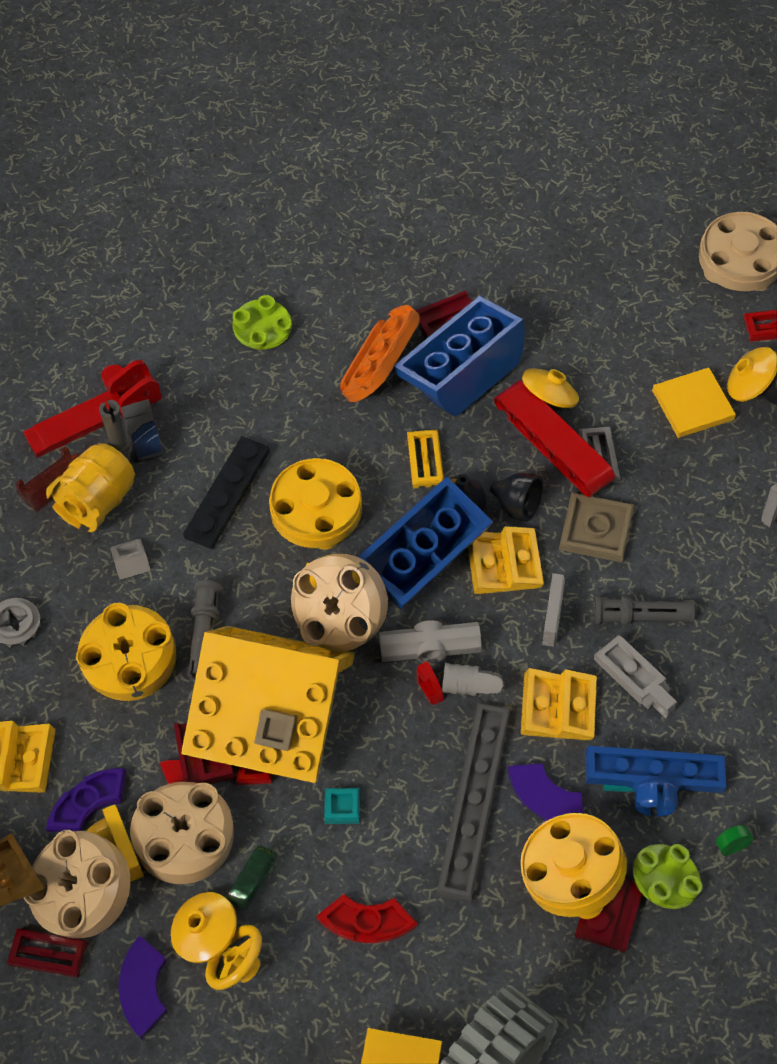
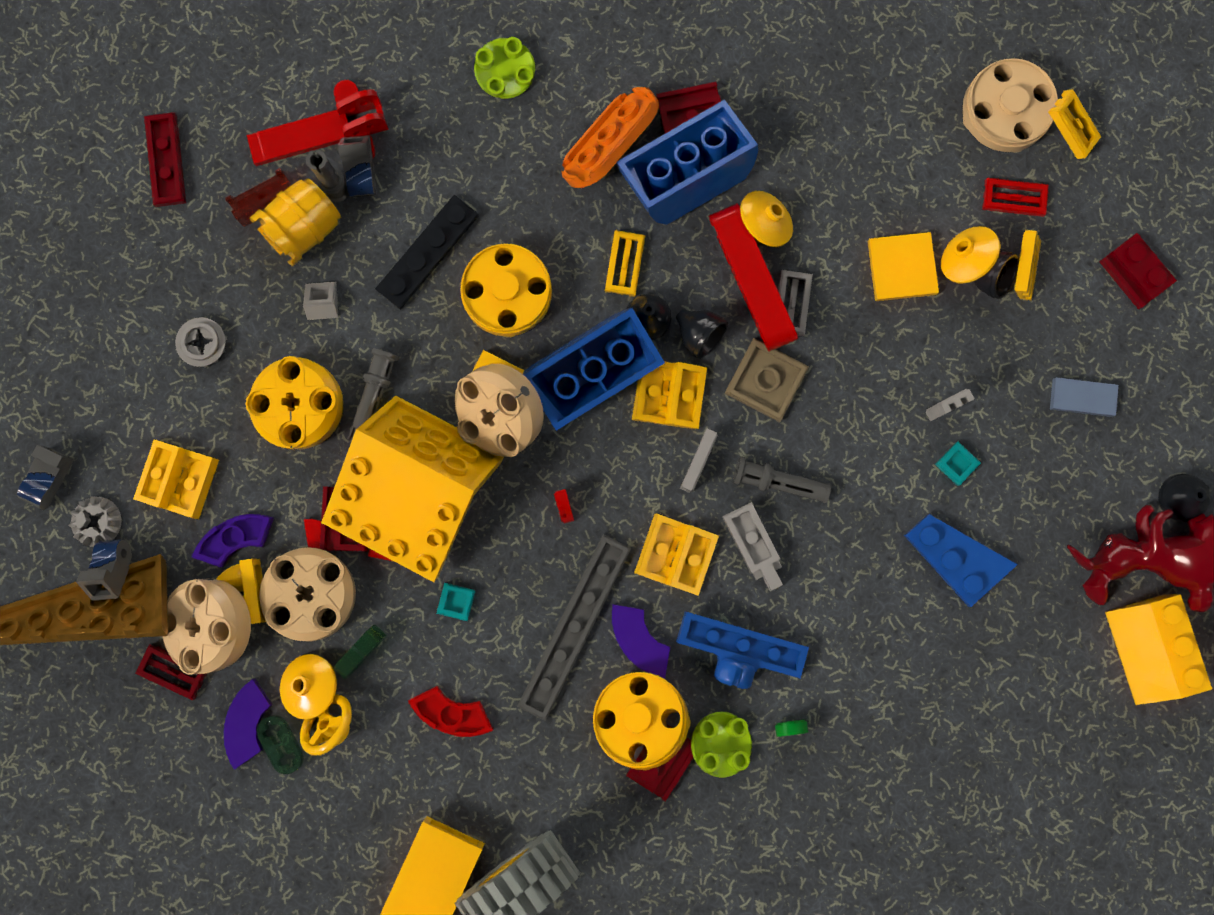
camera: 15 degrees right, 25 degrees up
dark tan tile [254,708,297,751] -> none
light grey piece [379,620,482,663] -> none
light grey hinge [442,663,505,696] -> none
none -> clear green beam [257,715,304,774]

